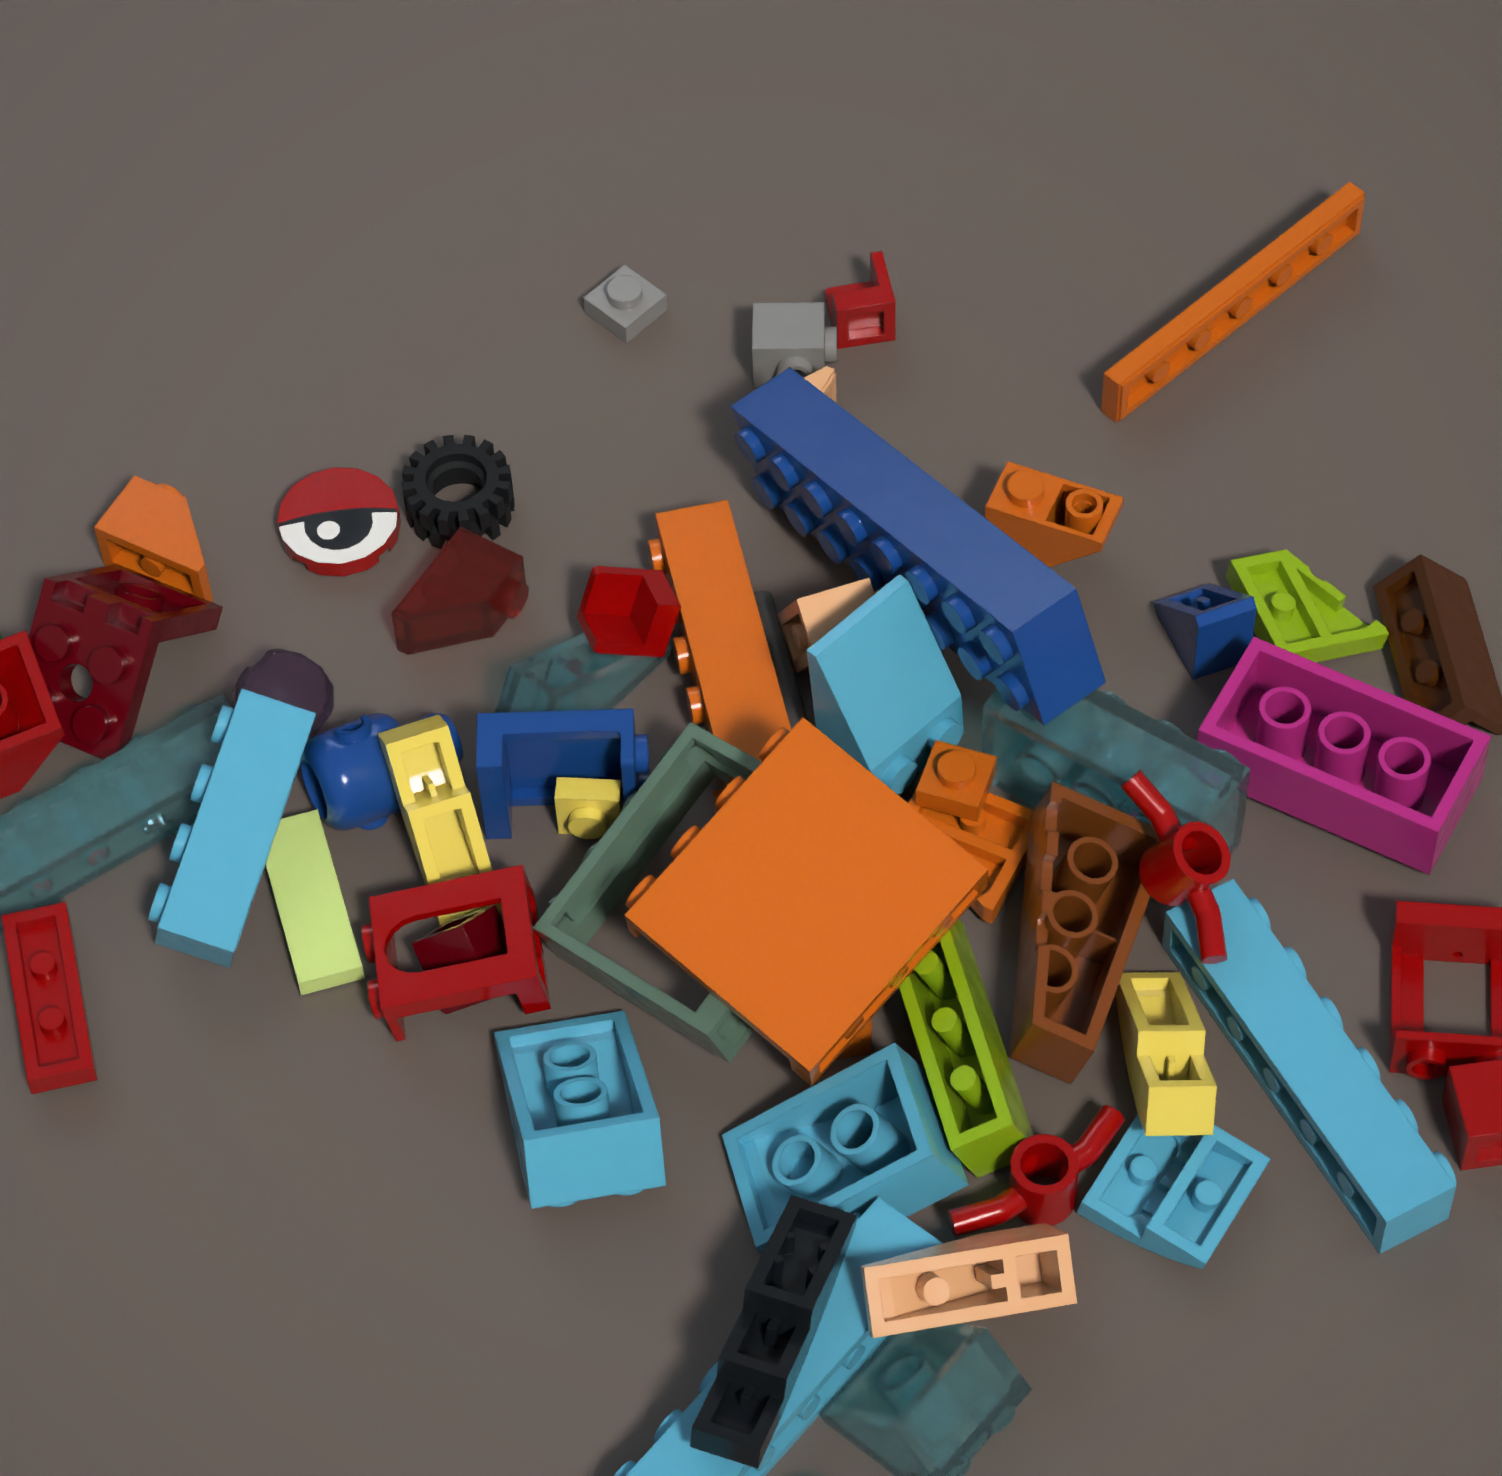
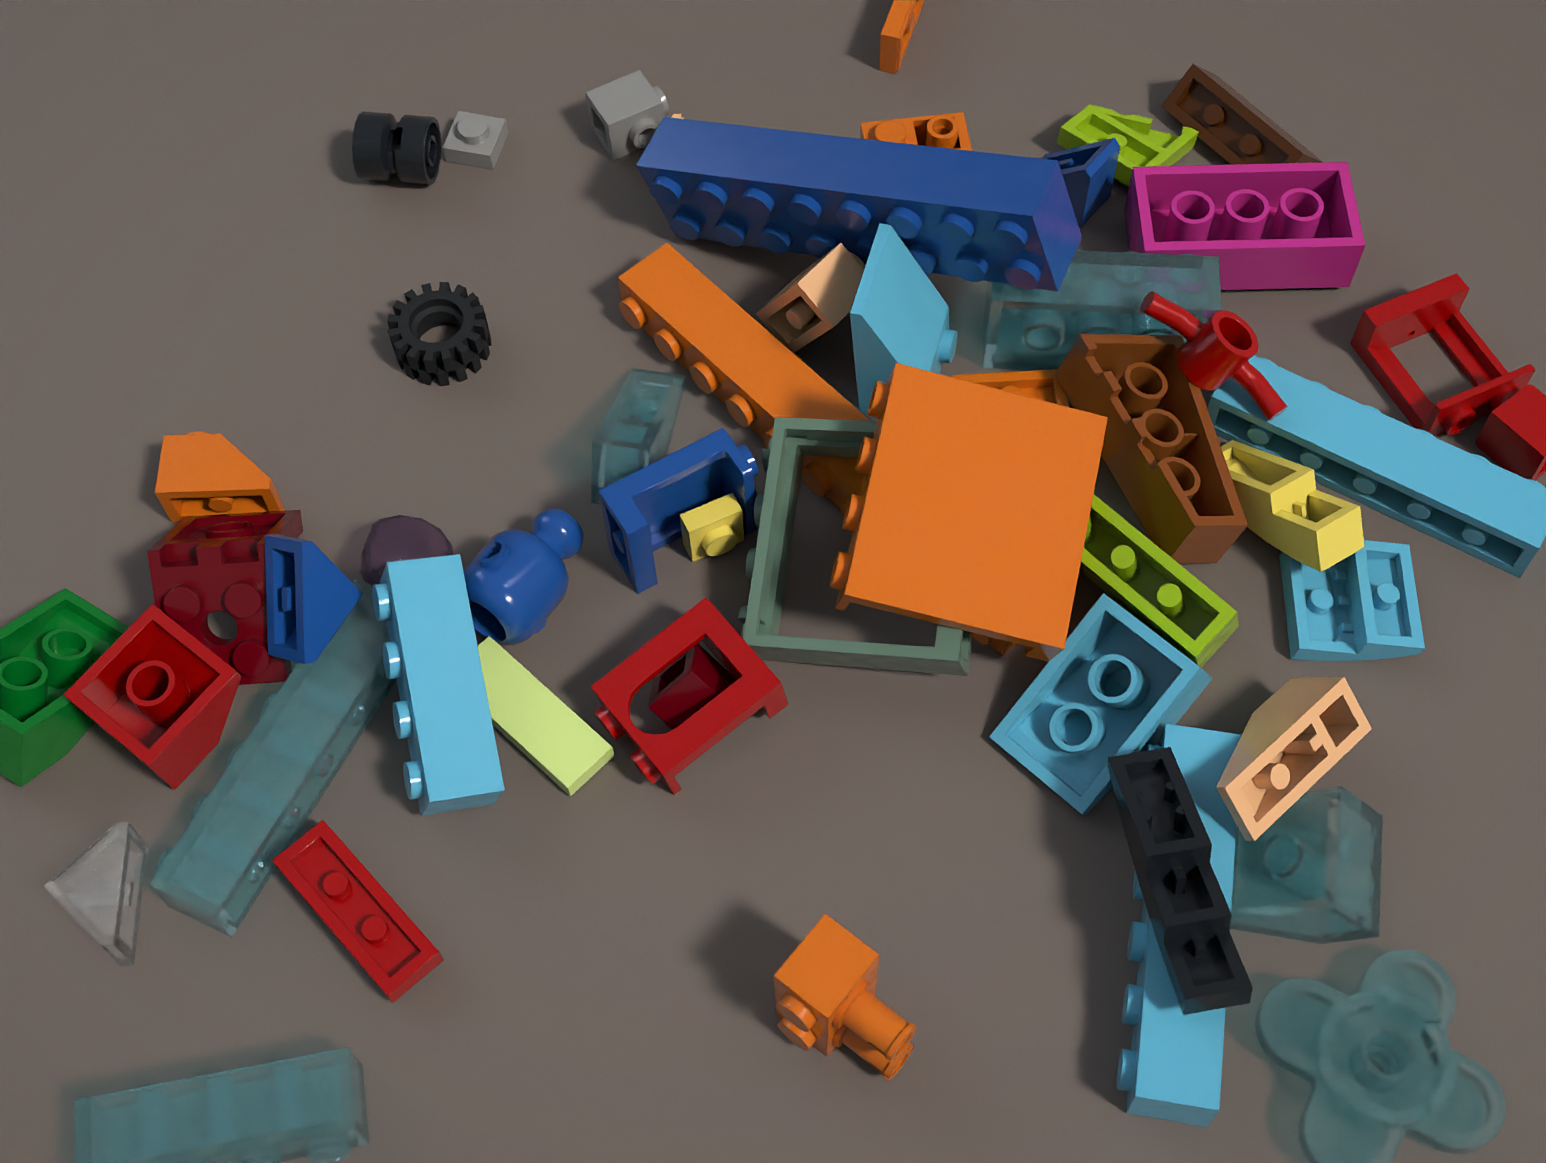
camera: 30 degrees left, 5 degrees up
tile [277,467,401,577] -> none
light yellow slope [377,714,502,926] -> none
clear red slope [391,527,529,655] -> none
medium azure slope [494,1010,666,1209] -> none
red panel [576,566,681,657] -> none
red panel [825,251,896,349] -> none
orange plate [915,740,997,822] -> none
red piece [947,1105,1125,1237] -> none
none -> blue slope [265,534,363,664]
none -> black wheel [352,111,441,185]
none -> orange brick [773,914,917,1081]

